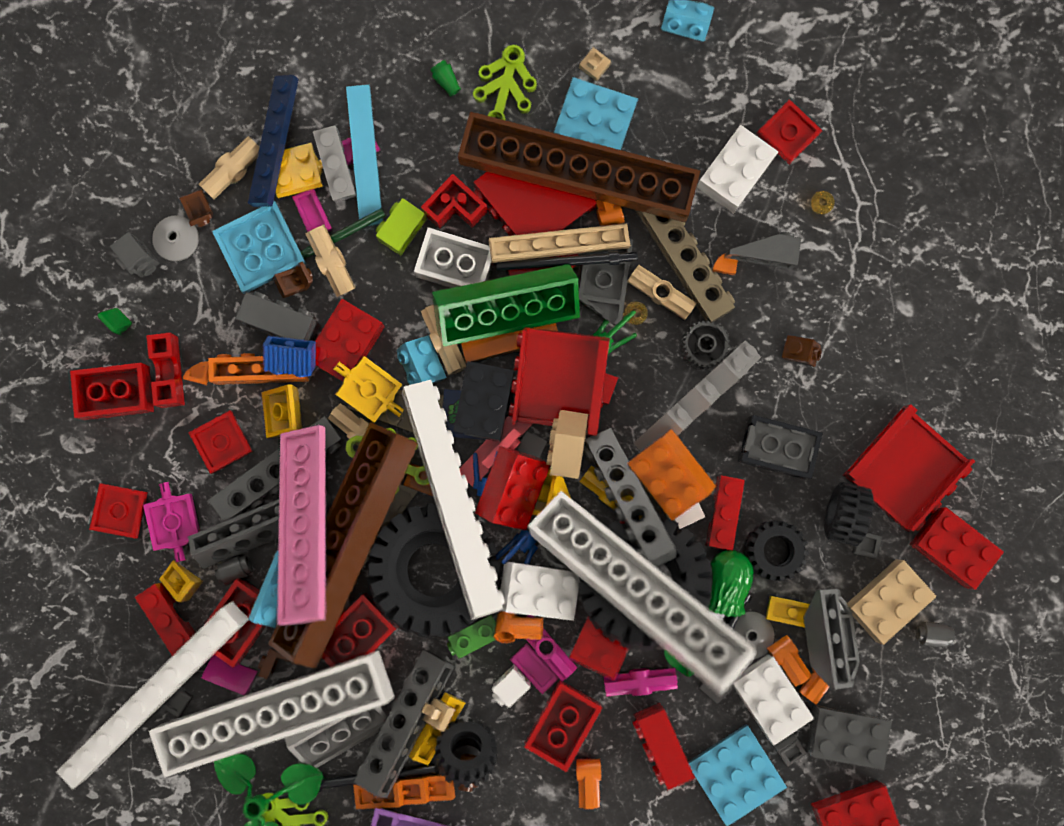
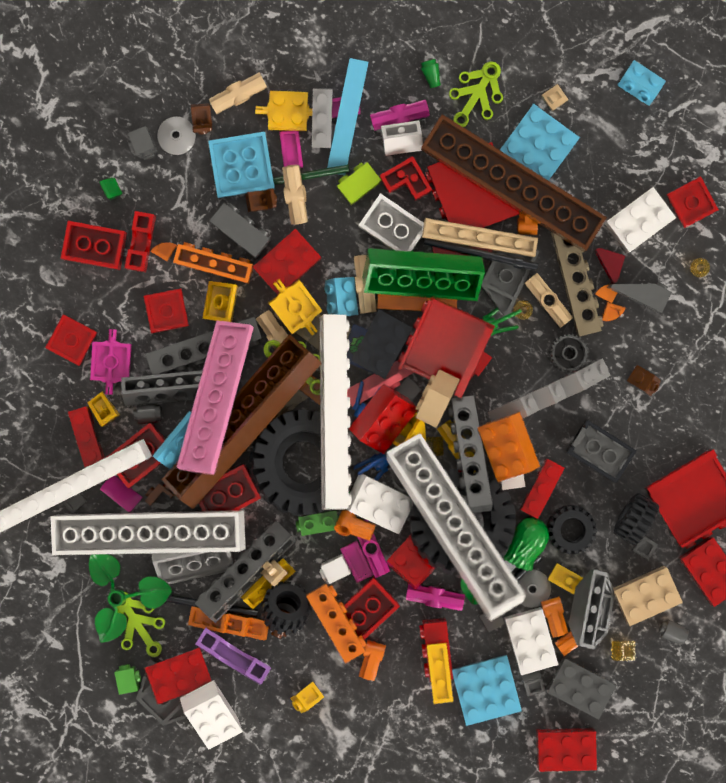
camera: 20 degrees right, 5 degrees up
dark blue plate [248,75,299,207] -> none
blue brick [263,336,316,377] -> none
none -> orange brick [306,583,367,664]
none -> dark pink piece [370,100,430,131]
none -> white brick [381,120,423,156]
none -> clear yellow slope [426,437,444,456]
none -> yellow plate [427,642,453,704]
none -> dark red slope [594,248,625,284]
none -> orange tile [602,302,625,321]
none -> clear yellow slope [612,641,635,661]

